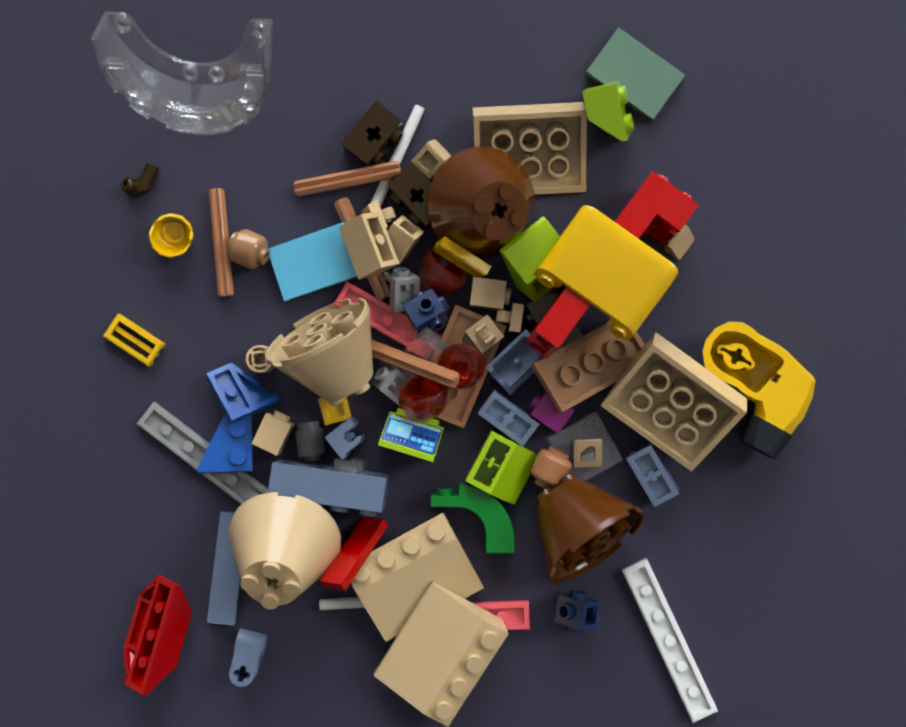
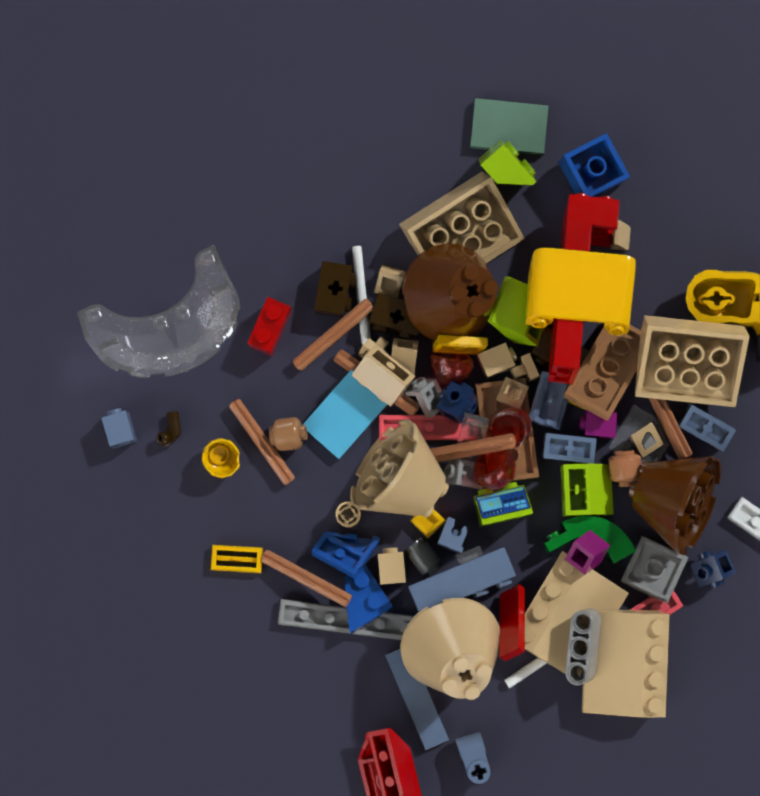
camera: 35 degrees left, 5 degrees down
none -> sand blue brick [101,408,137,449]
none -> red brick [248,297,292,356]
none -> nougat axle [261,550,352,607]
none -> blue brick [558,133,630,197]
none -> magenta brick [565,530,610,575]
none -> light grey beam [566,608,601,686]
none -> light grey tile [621,536,689,604]
none -> nougat axle [649,398,692,459]

